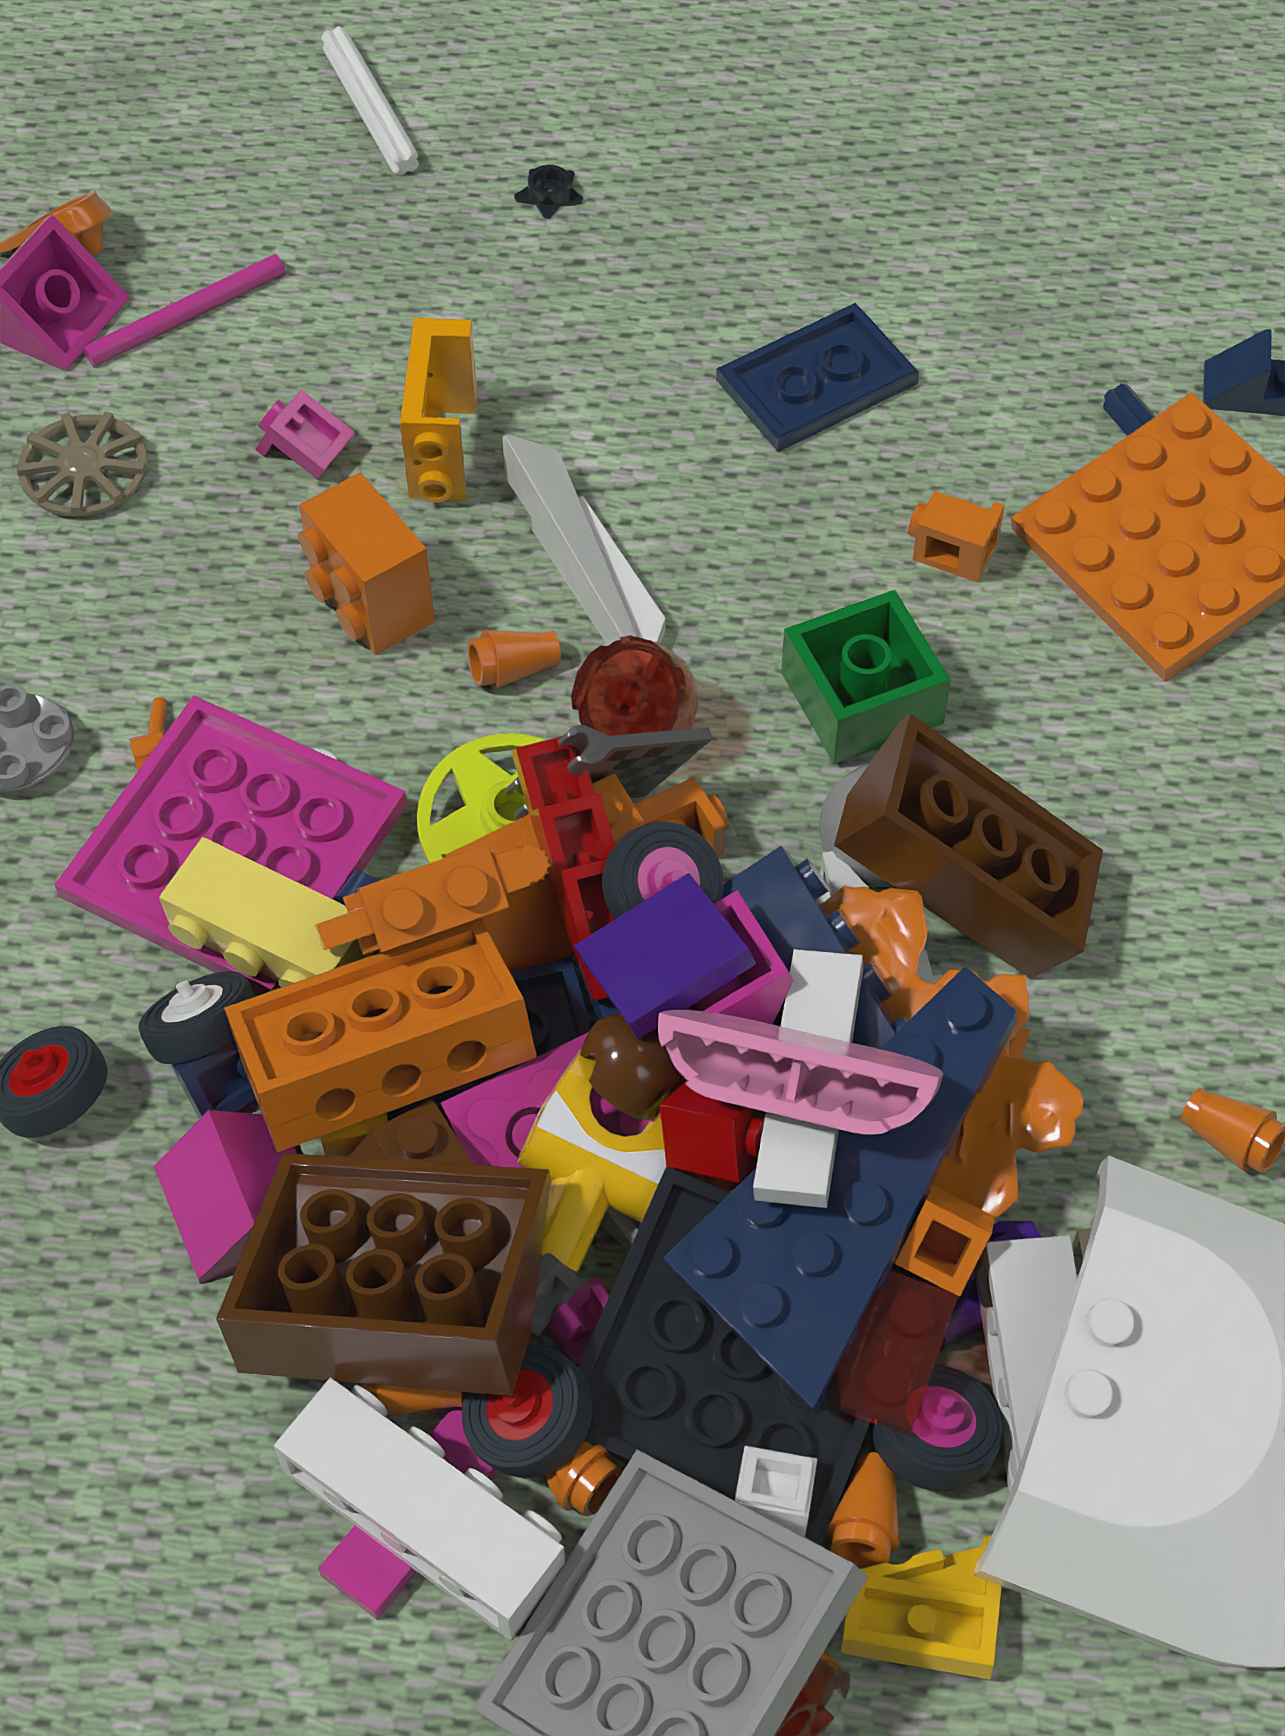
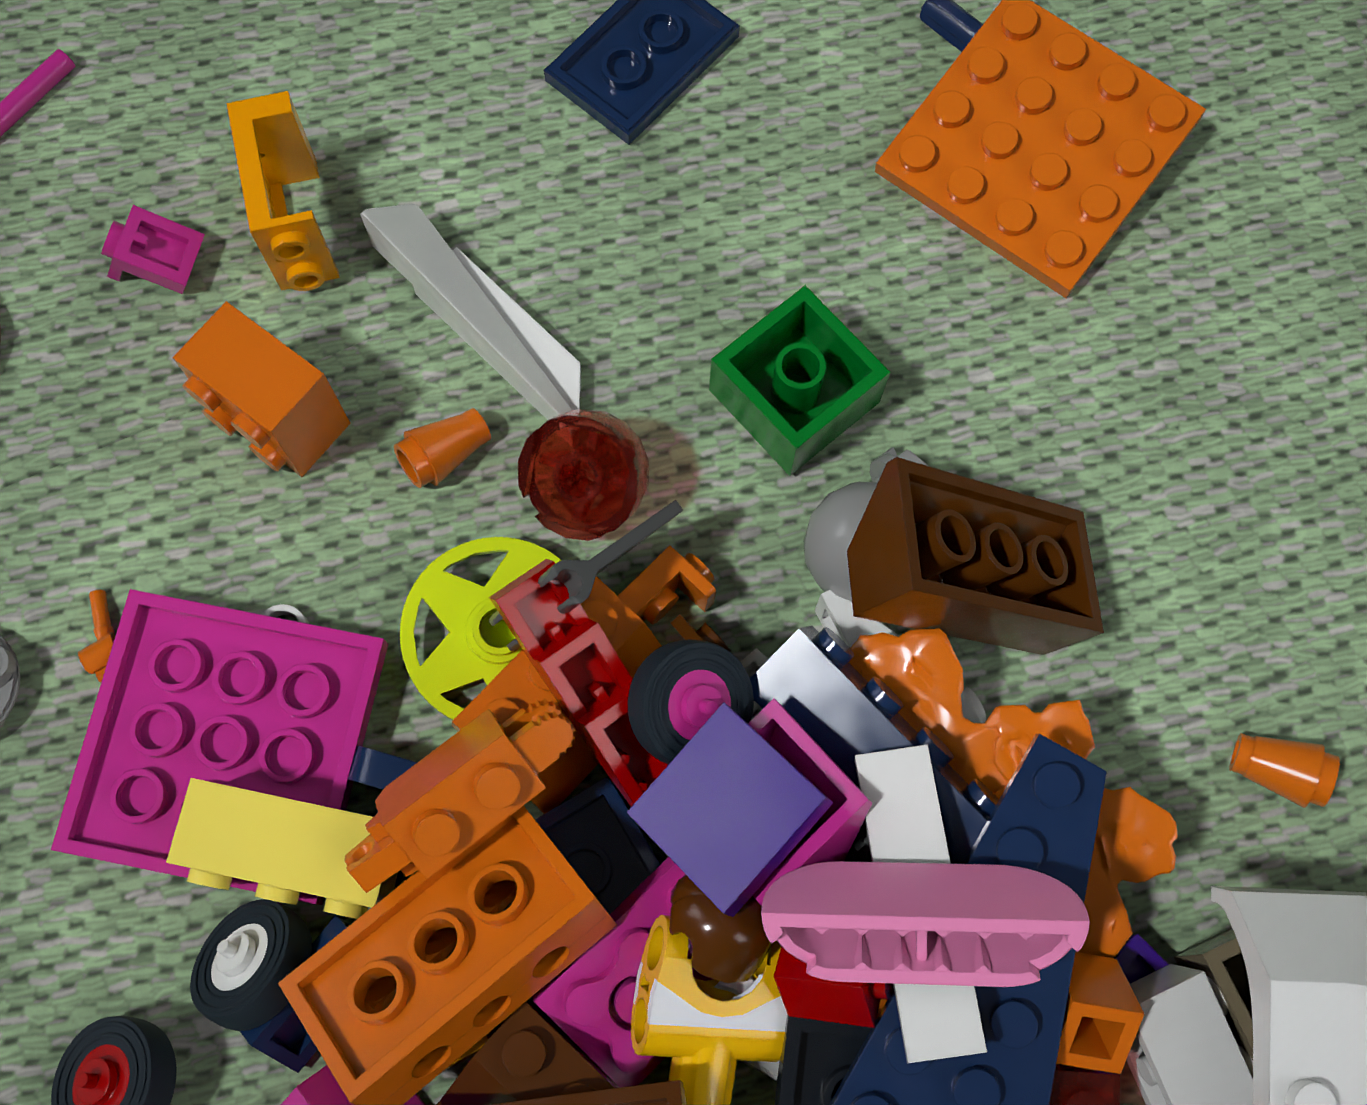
camera: 20 degrees left, 15 degrees up
orange brick [908,491,1005,583] -> none

